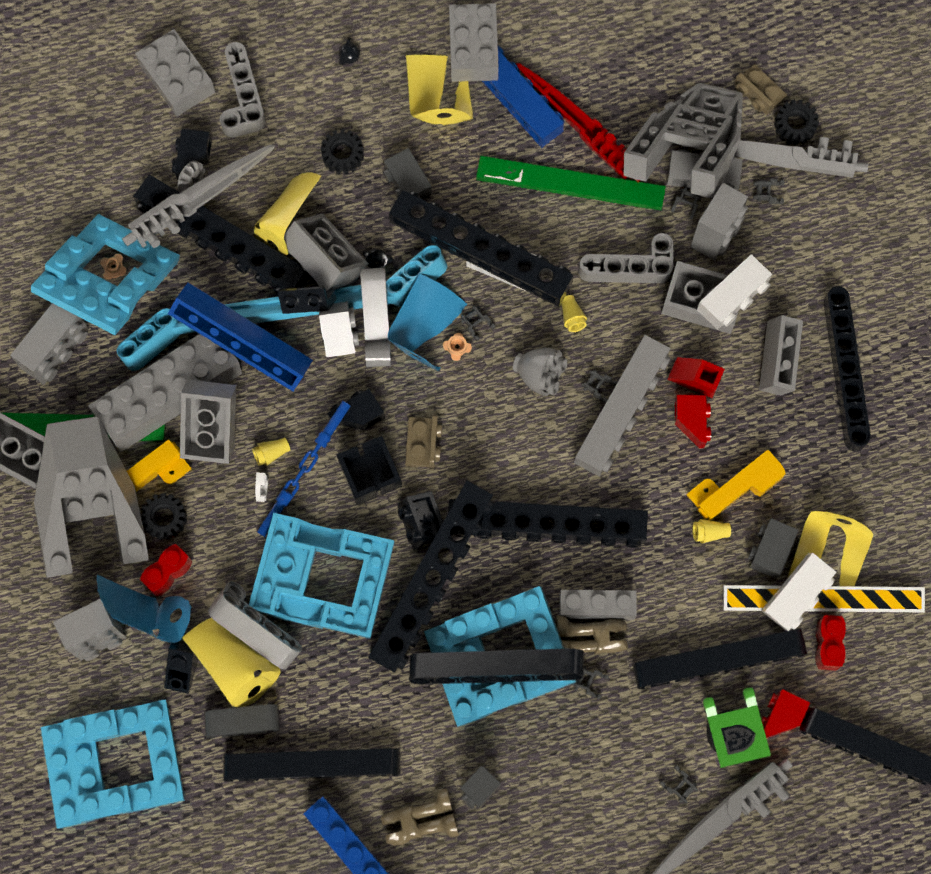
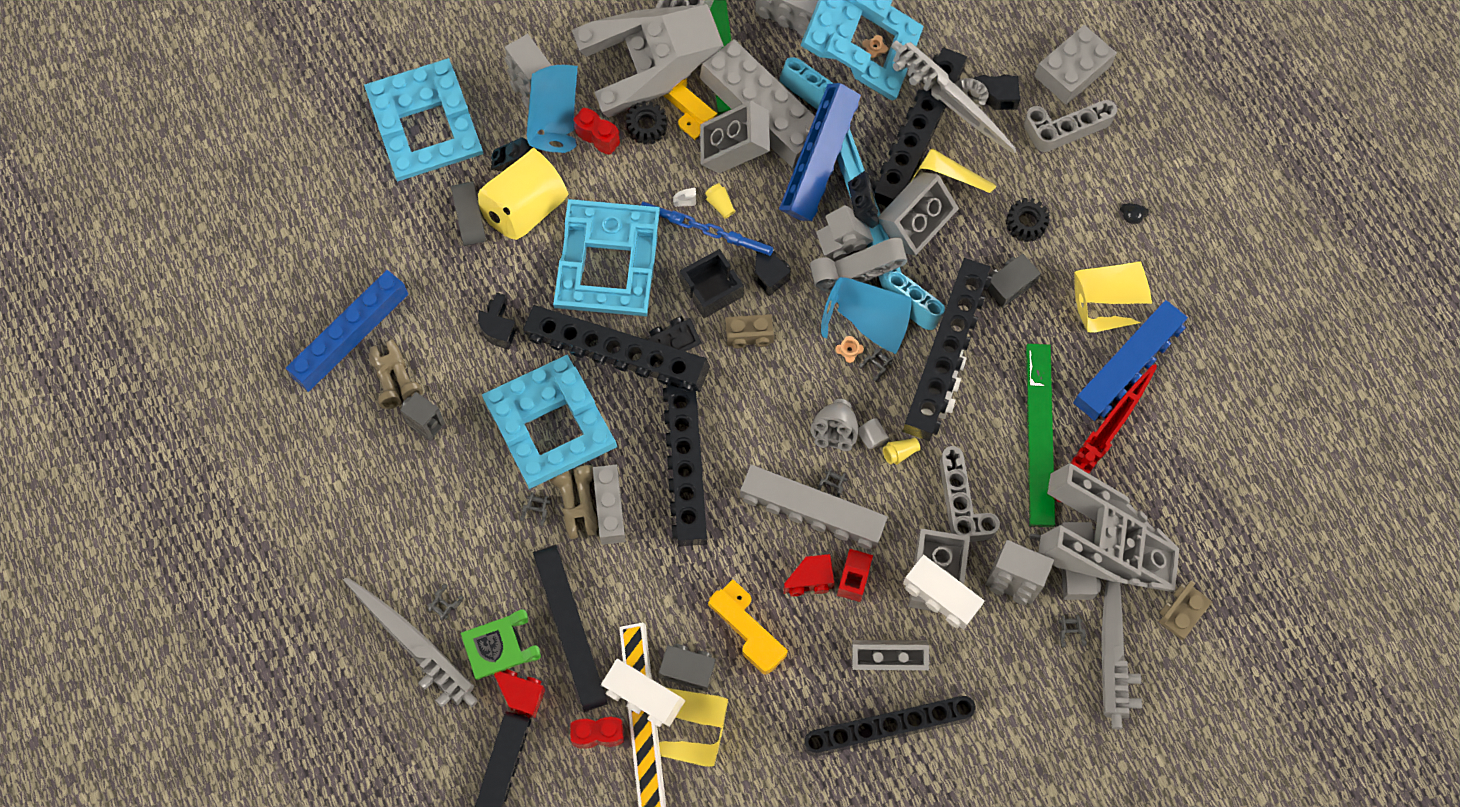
camera: 80 degrees right, 5 degrees down
light grey beam [208,581,302,669] -> none
black beam [223,748,400,782] -> none
black piece [363,249,393,269] -> none
black beam [409,648,584,685] -> none
light grey brick [449,3,498,82] -> none
light yellow cone [692,519,731,544] -> none
black tyre [774,99,819,145] -> none
none -> black brick [478,292,517,350]
none -> light grey brick [858,418,890,450]

